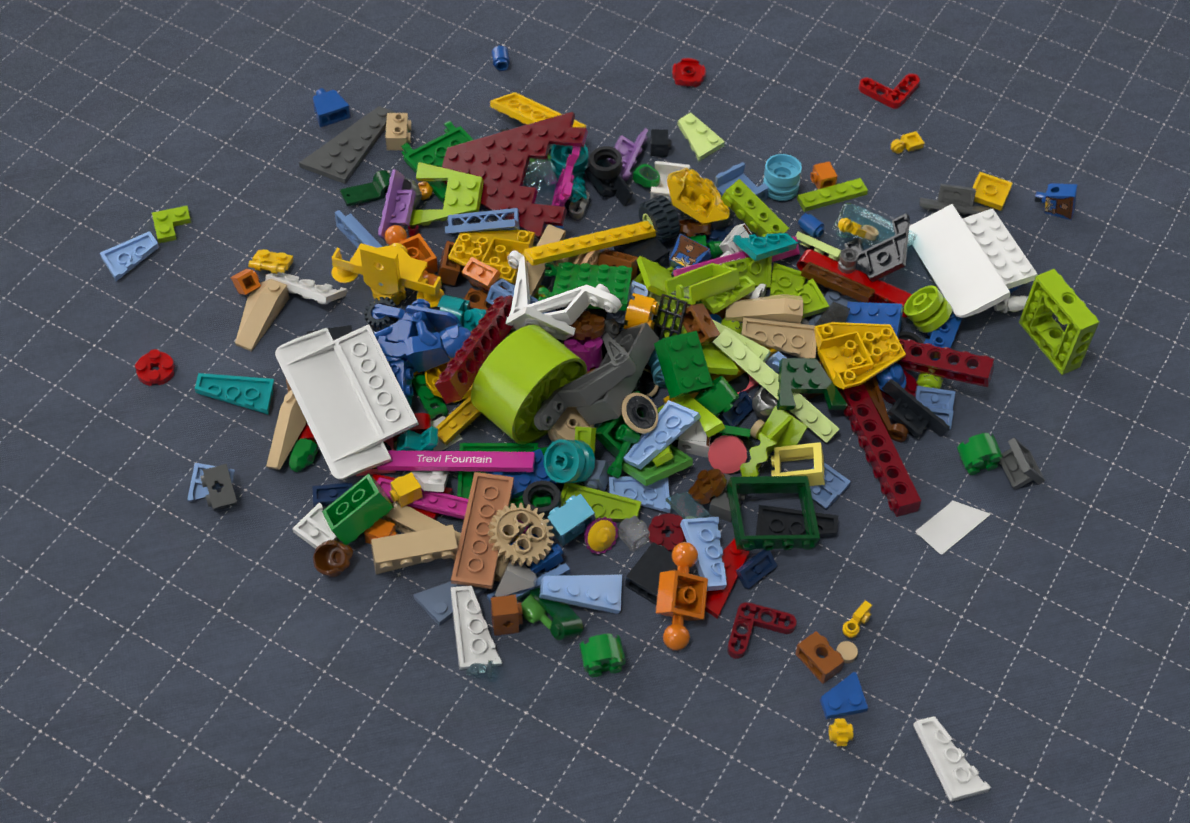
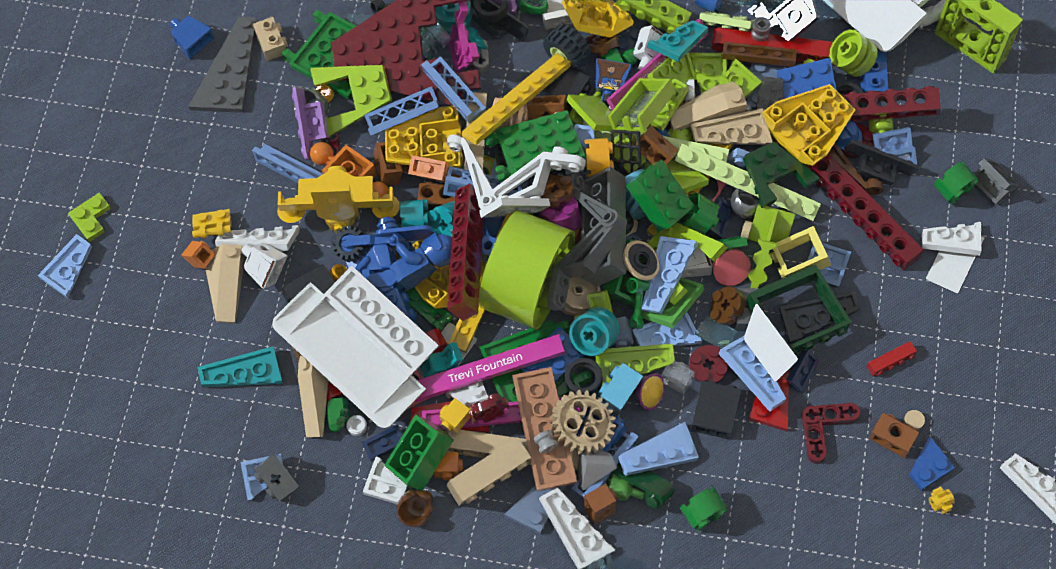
camera: 15 degrees left, 10 degrees up
red plate [135,349,174,386] -> none
dark green door [339,170,391,206] -> none
orange brick [656,542,708,651] -> none
yellow plate [842,600,872,638] -> none
none -> white torso [241,243,288,289]
none -> white tile [347,415,367,436]
none -> medium blue fence [421,56,486,123]
none -> dark red plate [469,393,509,424]
none -> light grey wheel [533,430,559,454]
none -> white sticker [744,304,798,382]
none -> red piece [867,341,917,377]
none -> white wing [922,222,981,256]

